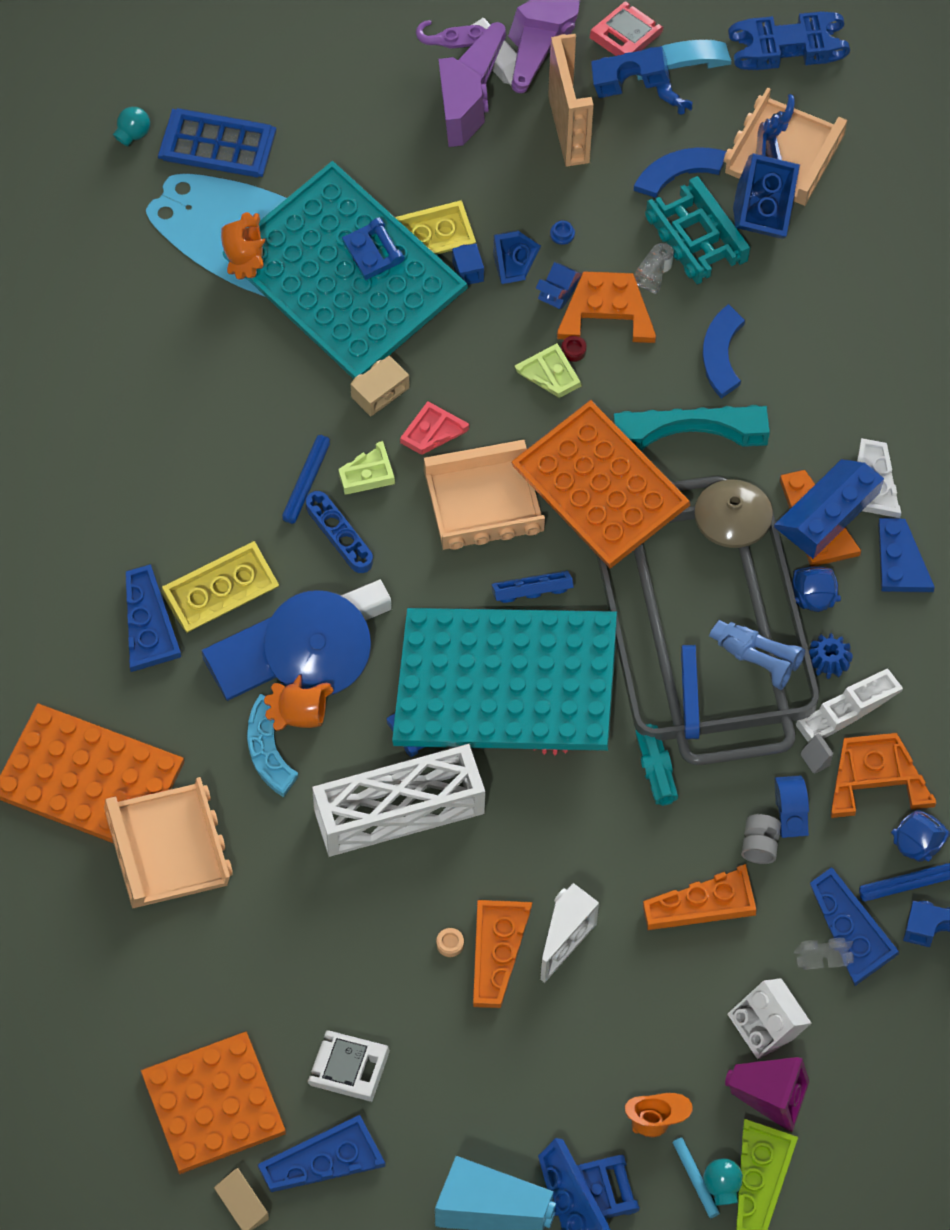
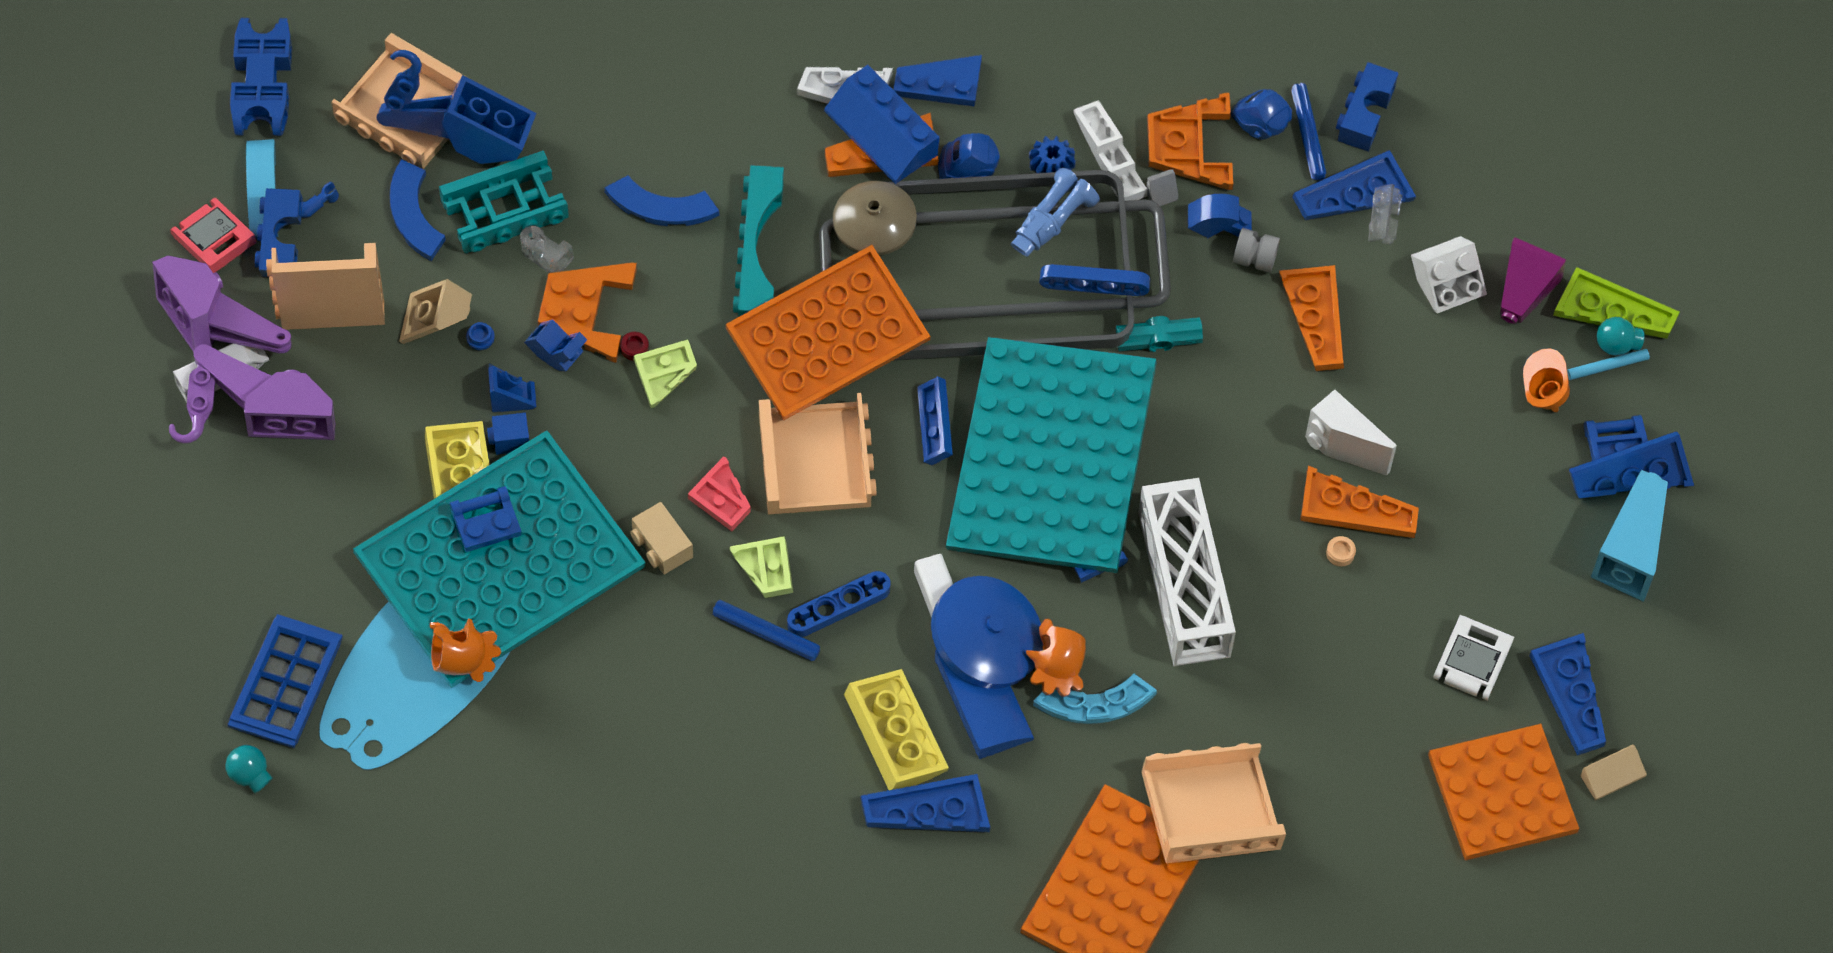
camera: 85 degrees left, 0 degrees up
none -> tan slope [399,279,472,344]

